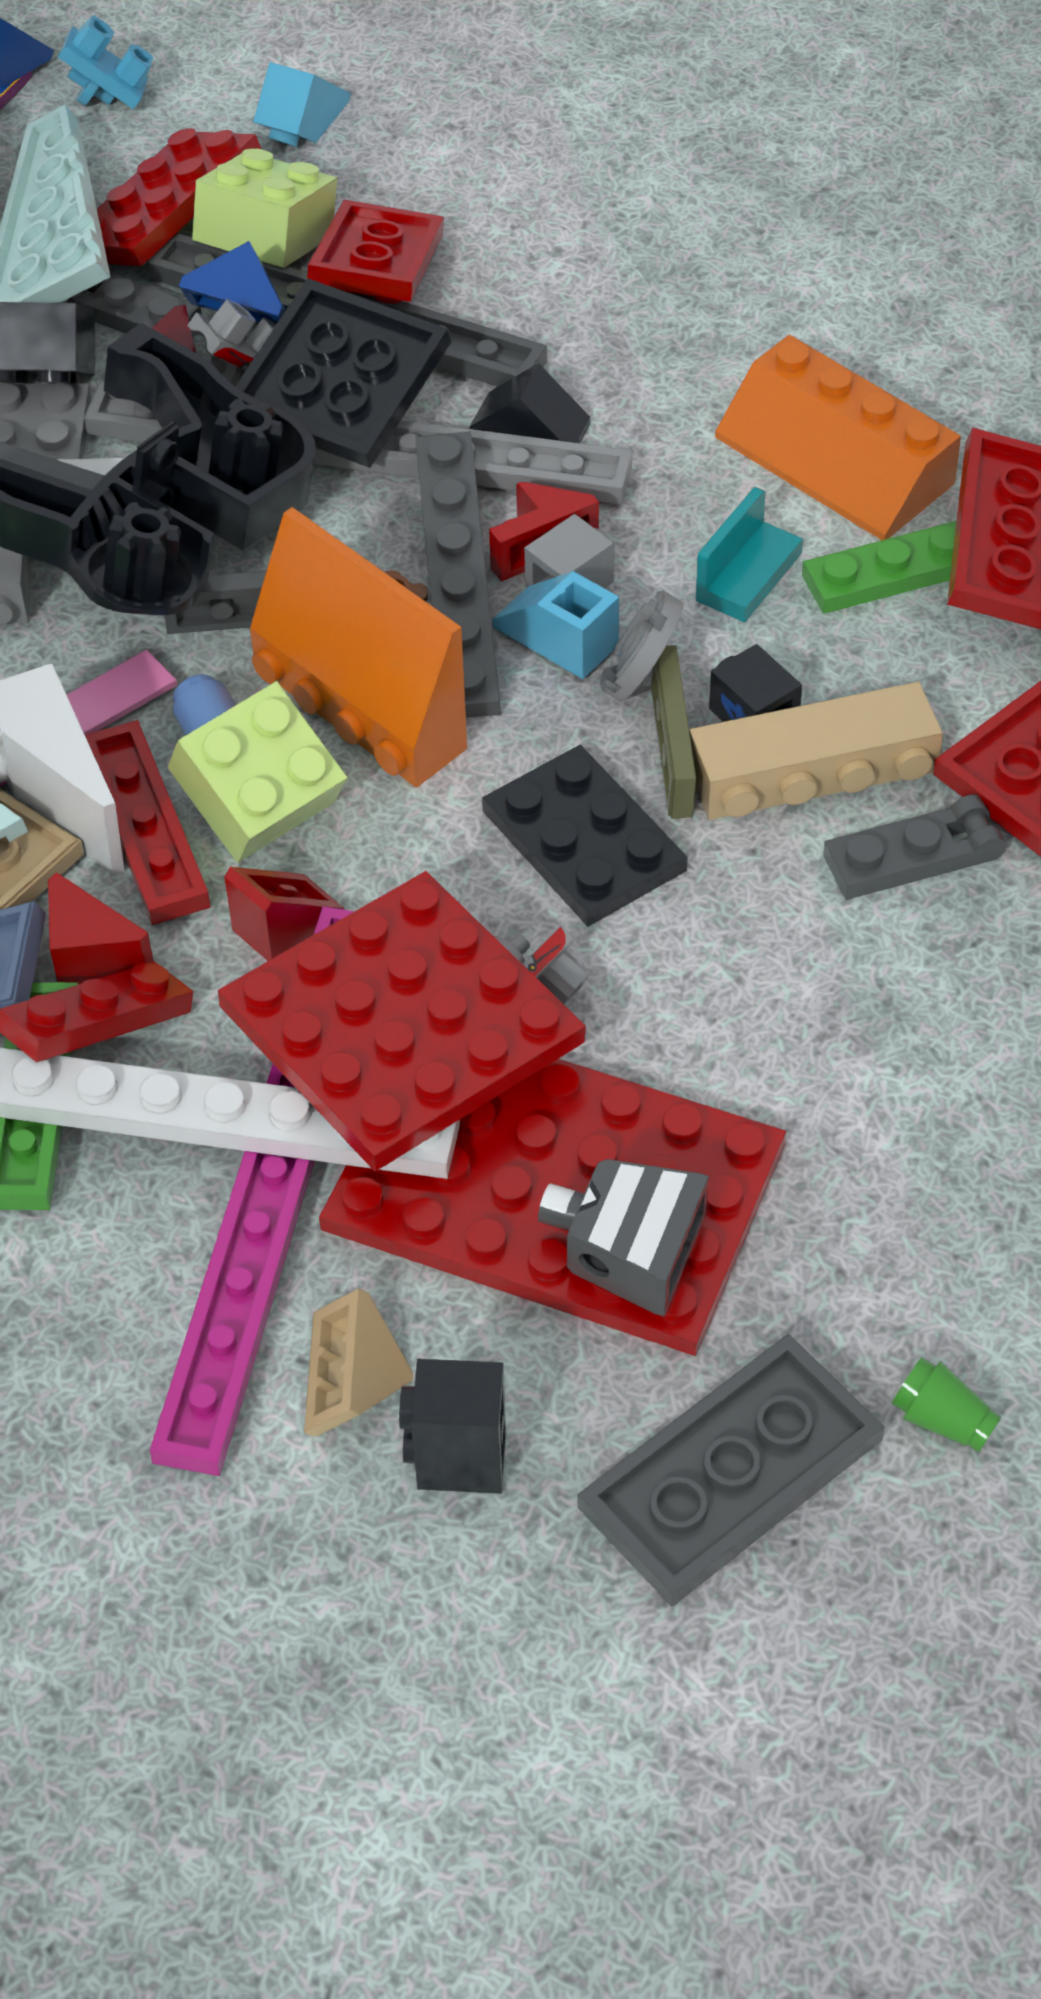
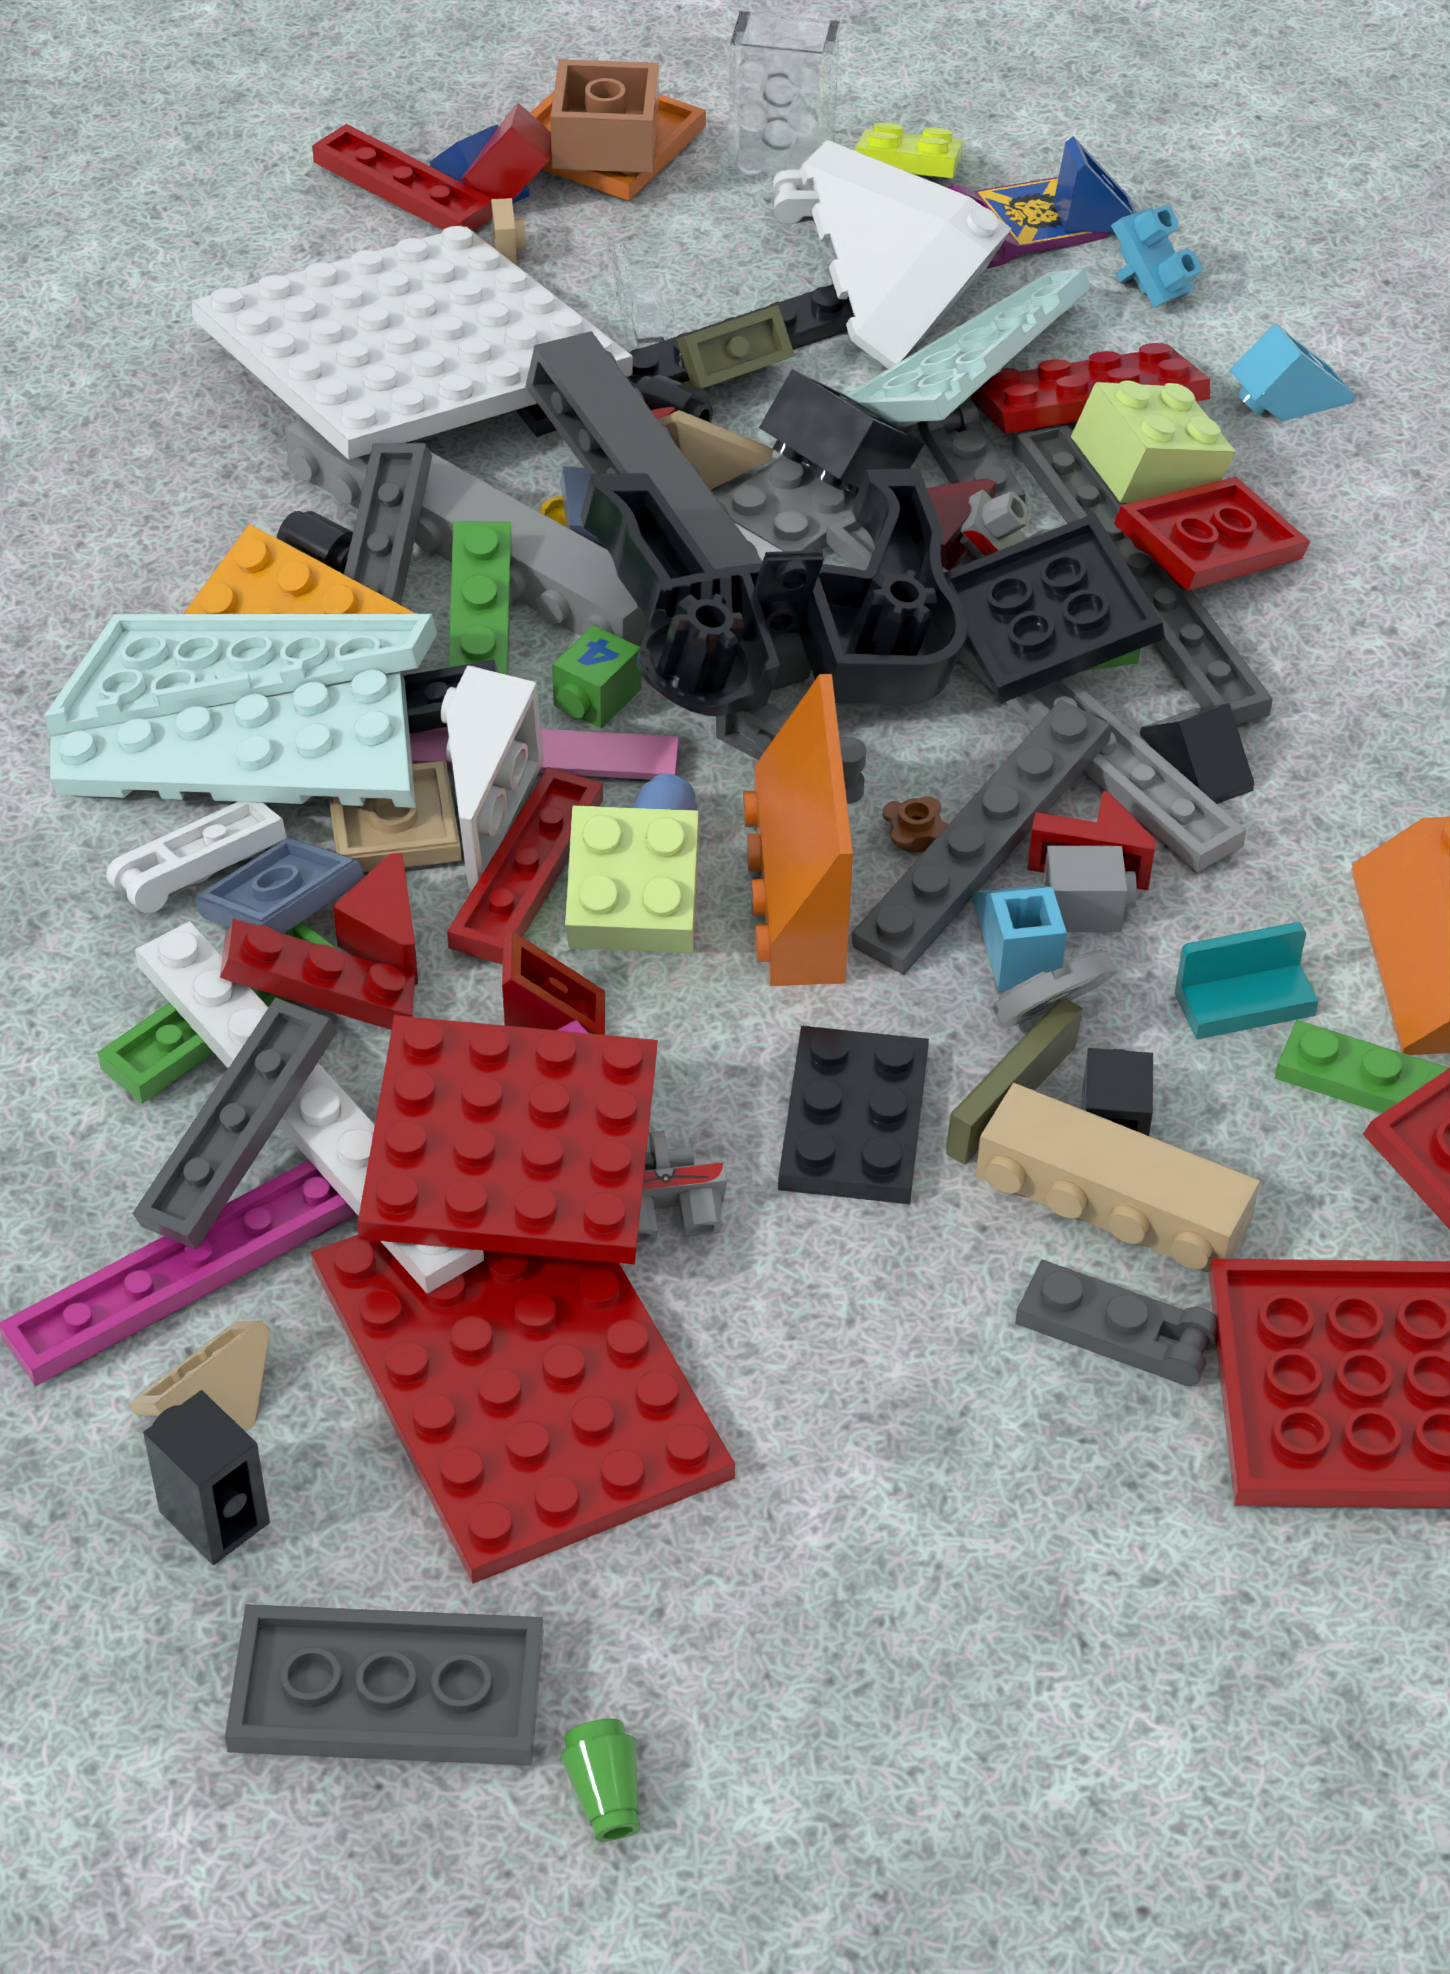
camera: 40 degrees right, 5 degrees down
blue slope [179,241,286,324] -> none
dark grey torso [538,1159,709,1317] -> none
none -> dark grey plate [132,997,337,1250]
none -> bright green brick [552,625,642,729]

